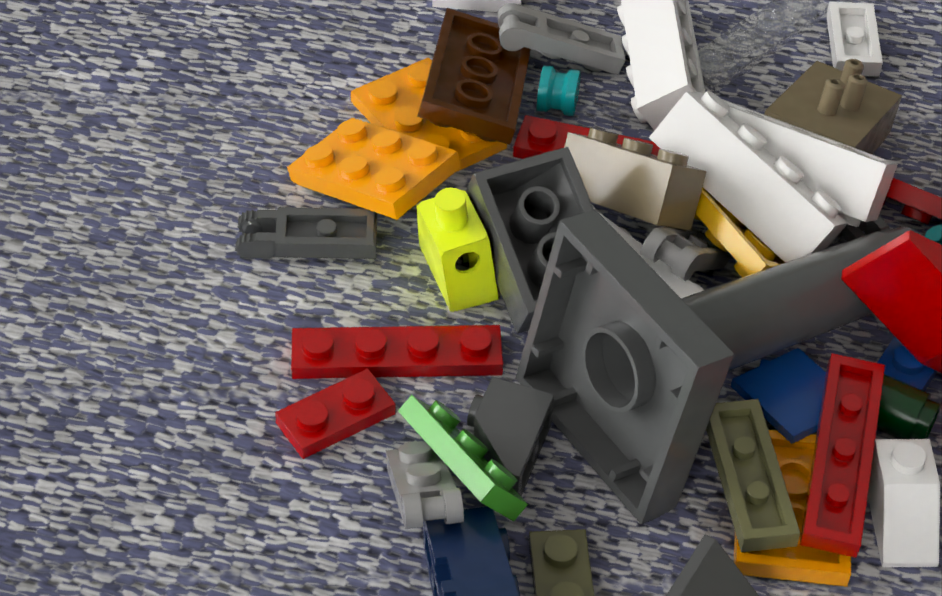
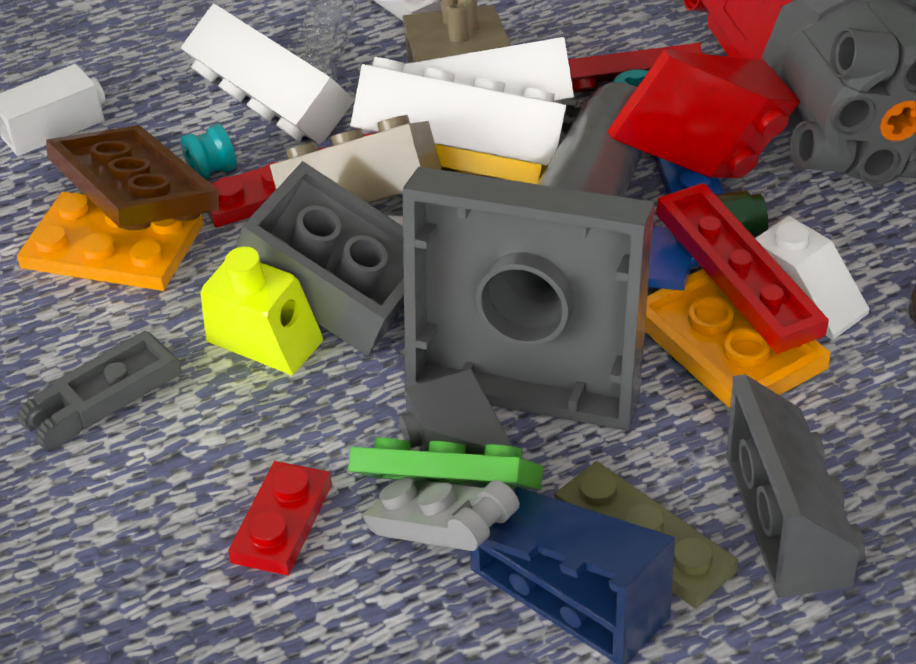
camera: 35 degrees left, 5 degrees down
light orange plate [287,118,461,220] -> none
red plate [291,325,503,379] -> none
light grey plate [497,3,626,75] -> none
olive plate [706,399,800,553] -> none

